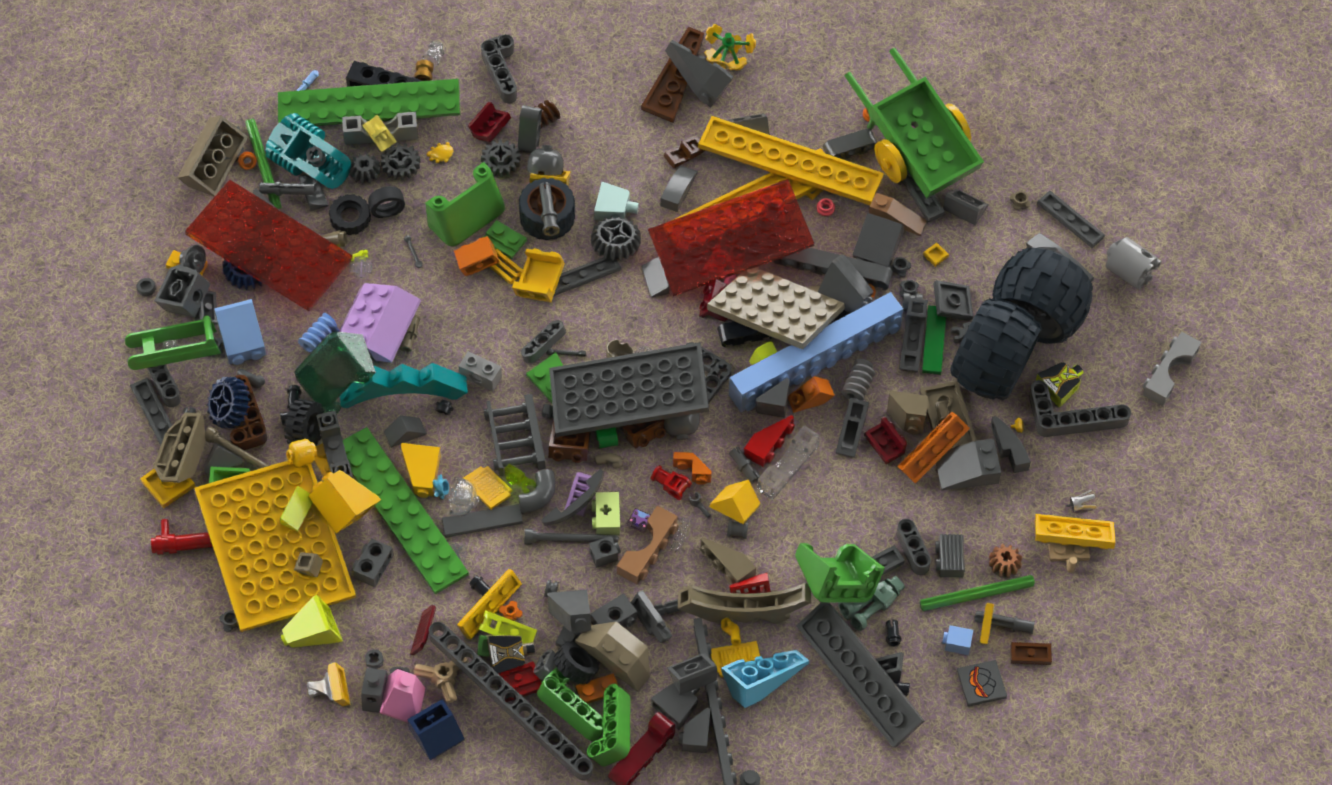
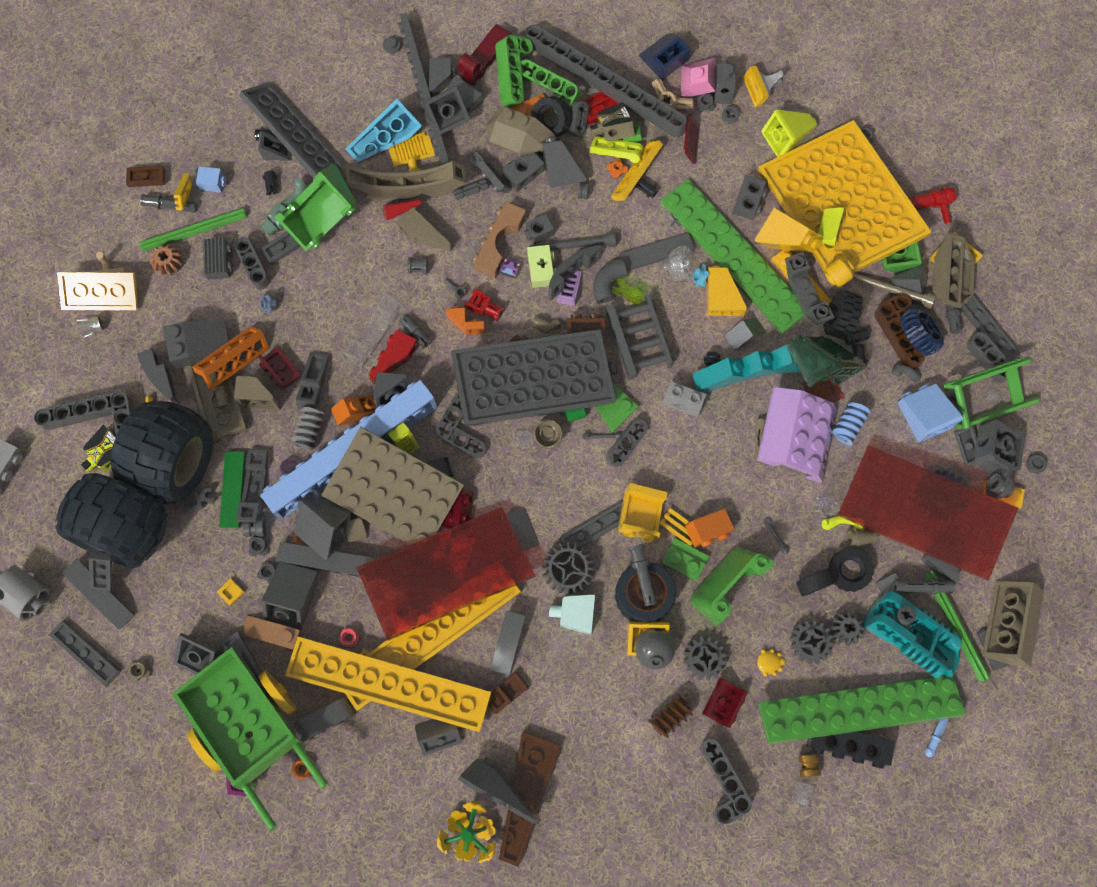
camera: 175 degrees right, 15 degrees up
orange plate [238,151,257,170] -> none
dark tan slope [294,552,323,577] -> none
light grey arch [342,112,418,145] -> none
light yellow hips [362,115,397,153] -> none
yellow window [461,466,513,510] -> none
dark grey beam [518,105,542,153] -> none
yellow slope [709,480,760,524] -> none
dark grey plate [933,280,974,321] -> none
dark grey tile [957,660,1007,706] -> none
none -> sand blue plate [260,294,276,313]
none -> clear purple plate [280,459,298,475]

